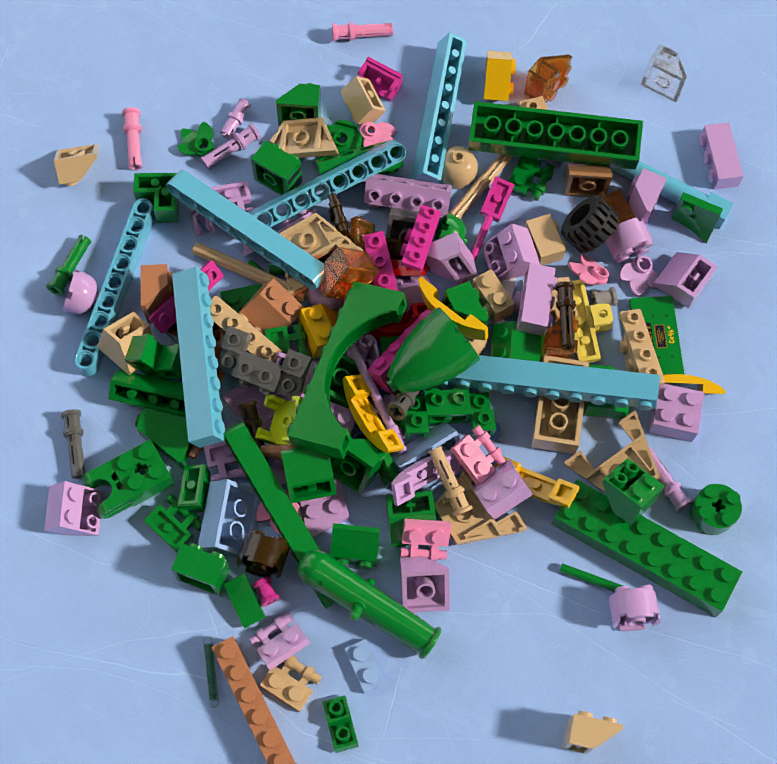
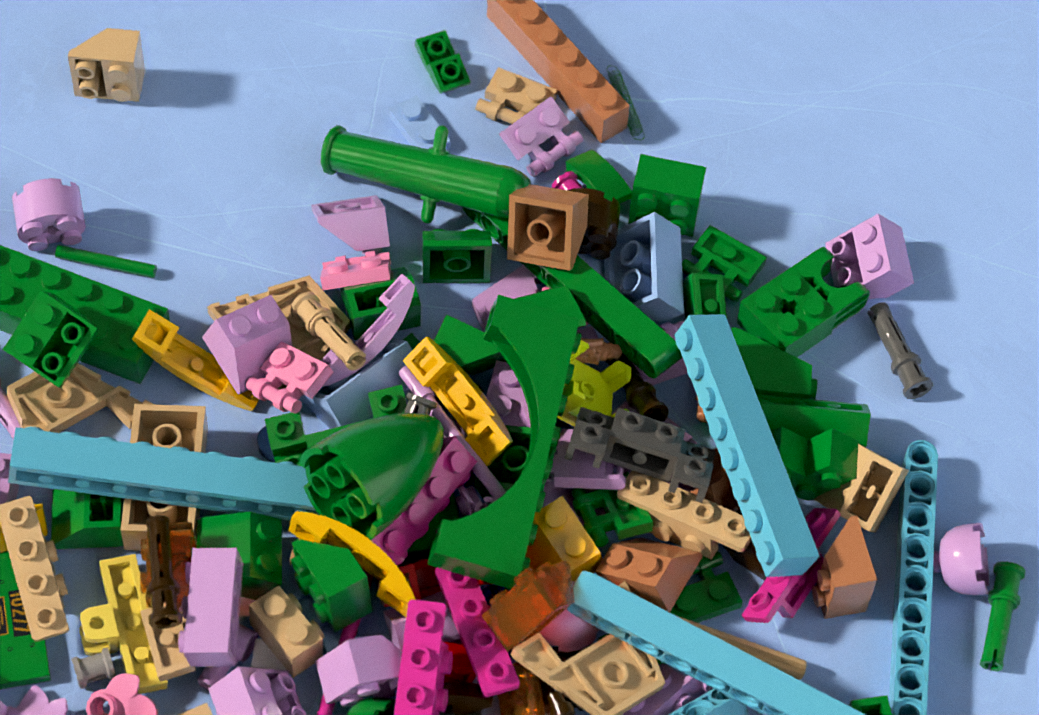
camera: 170 degrees right, 10 degrees down
none -> medium nougat slope [507,184,589,271]

